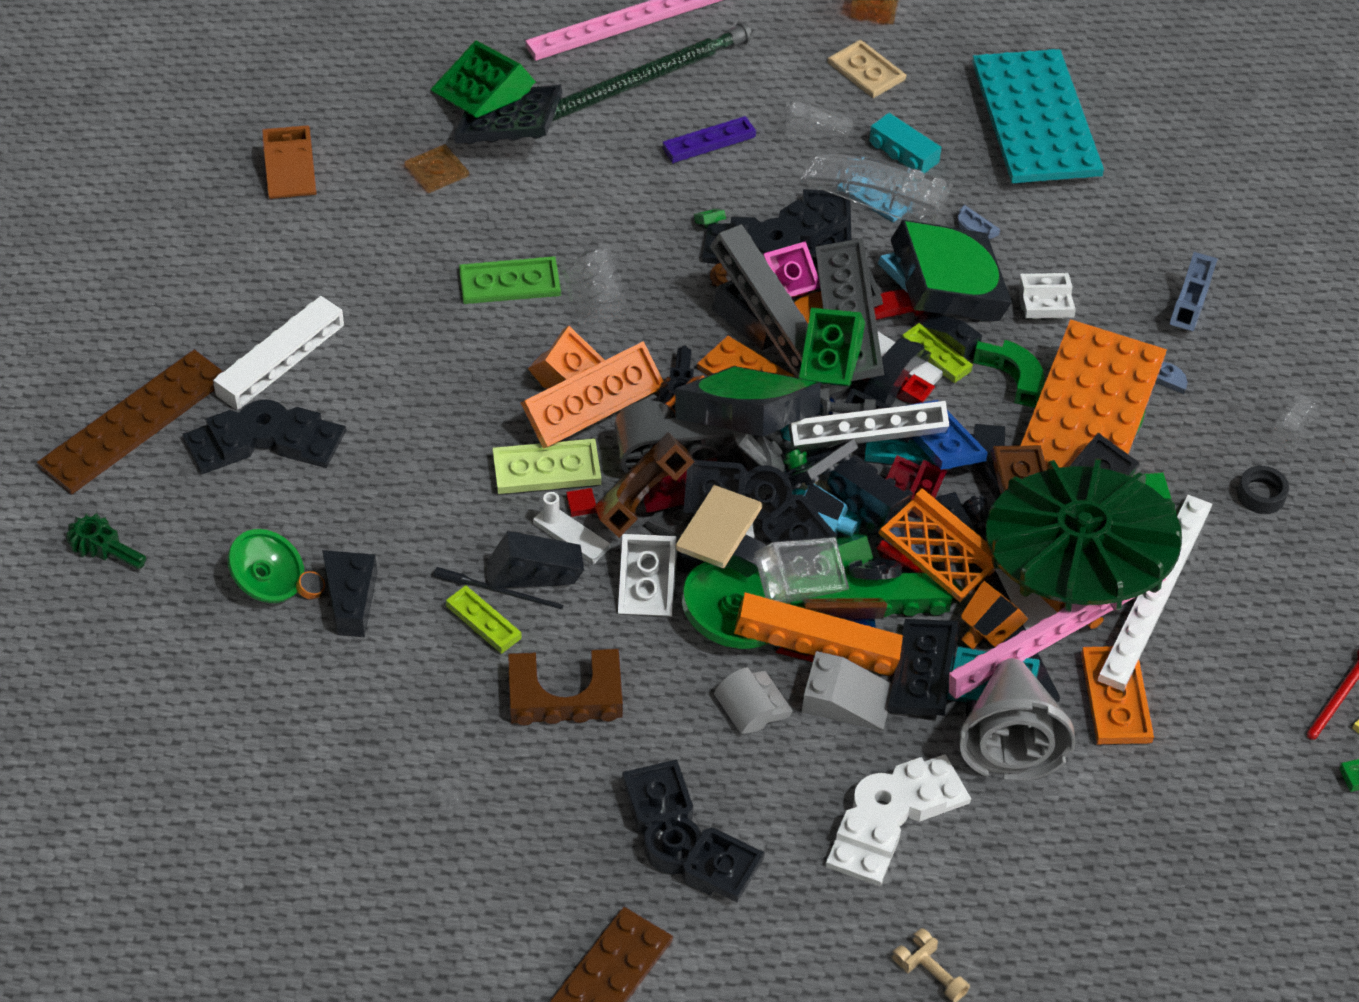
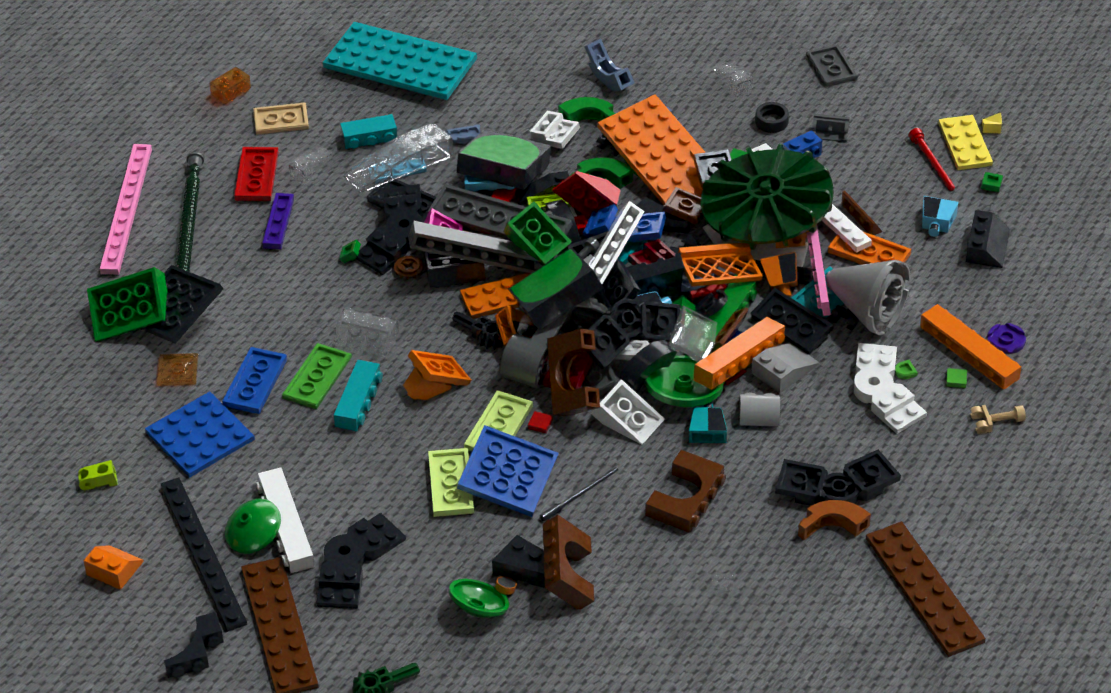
camera: 55 degrees left, 5 degrees down
dark orange slope [262,125,317,199] -> none
lime plate [446,585,522,654] -> none
black wedge [486,531,584,588] -> none
orange plate [521,341,664,449] -> none
white piece [533,492,610,564] -> none
tan tile [675,485,762,568] -> none
green plate [783,448,807,470] -> none
none -> lime leg [78,460,118,490]
none -> orange slope [83,545,144,590]
none -> blue plate [145,391,255,478]
none -> black plate [160,477,247,632]
none -> black arch [164,612,224,678]
none -> blue plate [222,347,287,414]
none -> green dish [225,499,281,554]
none -> red plate [234,147,279,201]
none -> teal brick [334,360,383,431]
none -> yellowish green plate [428,448,474,517]
none -> blue plate [457,425,558,517]
none -> reddish brown arch [543,514,594,610]
none -> red slope [552,171,620,219]
none -> green arch [558,97,616,122]
none -> blue plate [583,204,618,238]
none -> teal torso [689,402,727,443]
none -> blue brick [783,130,822,158]
none -> dark orange arch [798,500,871,540]
none -> dark grey hinge [812,114,850,142]
none -> reddish brown slope [841,191,883,235]
none -> bright green tile [895,360,918,379]
none -> orange brick [920,304,1021,390]
none -> medium azure torso [922,196,958,237]
none -> bright green tile [946,368,967,388]
none -> black slope [965,210,1010,268]
none -> dark purple tile [988,323,1026,354]

